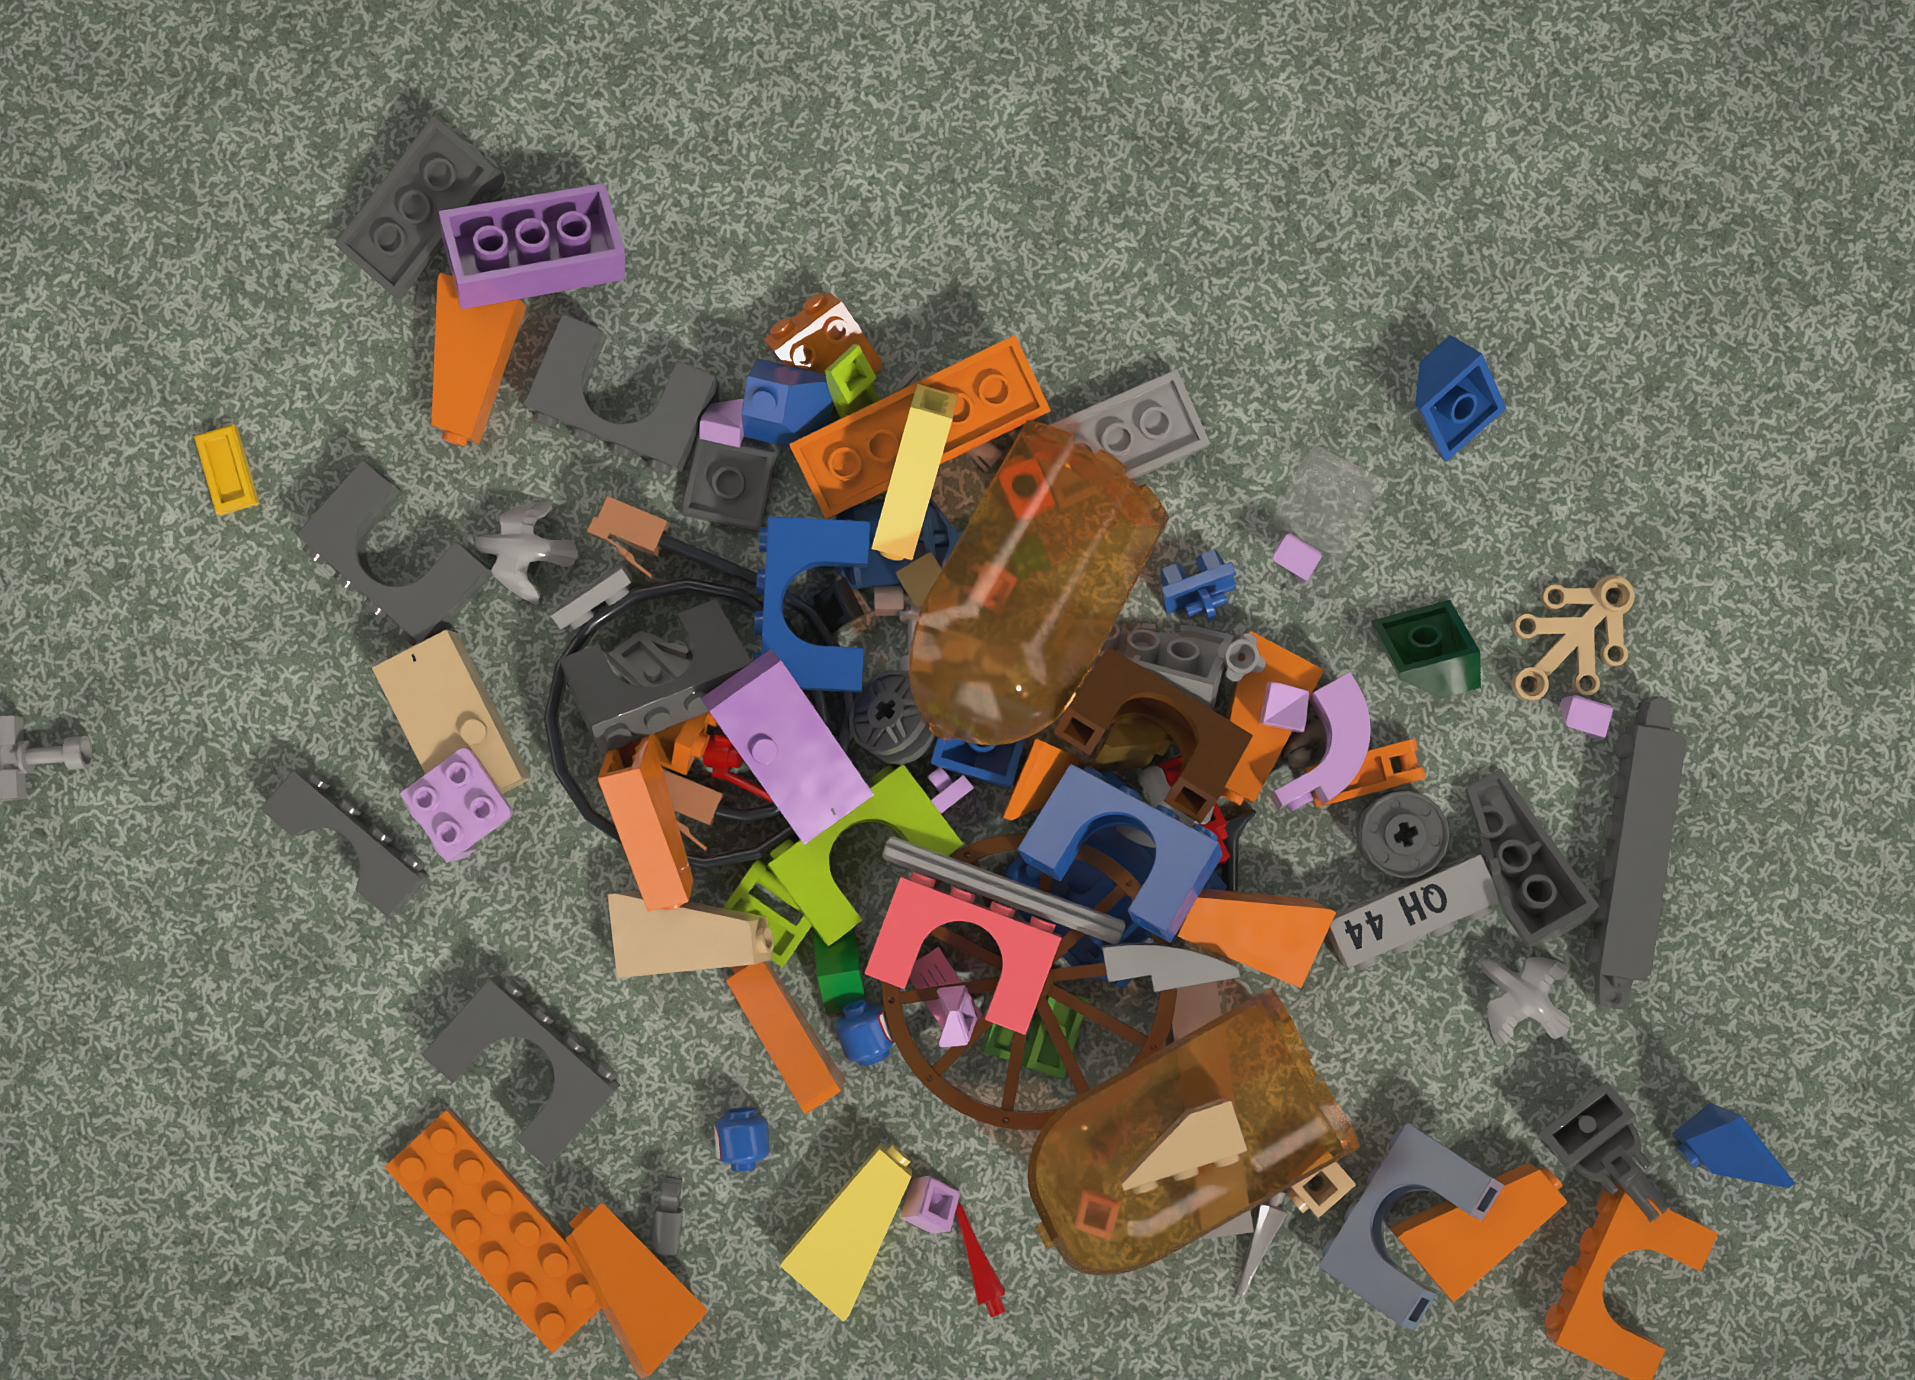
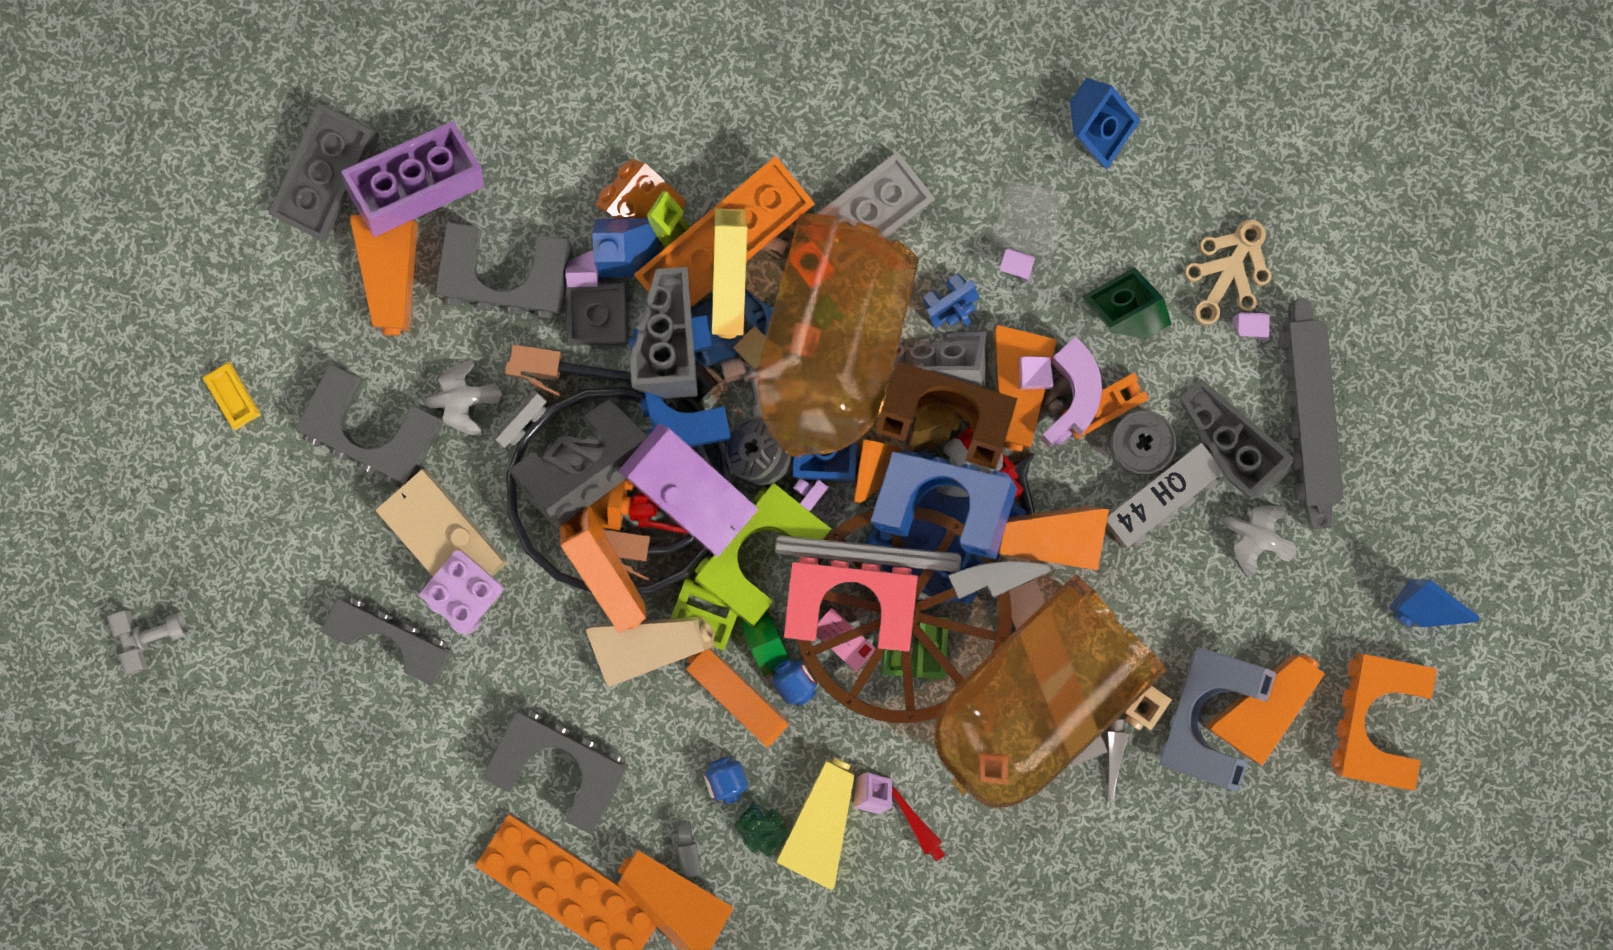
camera: 15 degrees left, 0 degrees up
lavender slope [937,985,977,1047] -> none
tan slope [1120,1096,1248,1194] -> none
light grey plate [1217,633,1266,682] -> none
dark grey brick [1540,1081,1672,1223] -> none
none -> dark grey wedge [630,267,697,398]
none -> clear green brick [734,802,790,857]

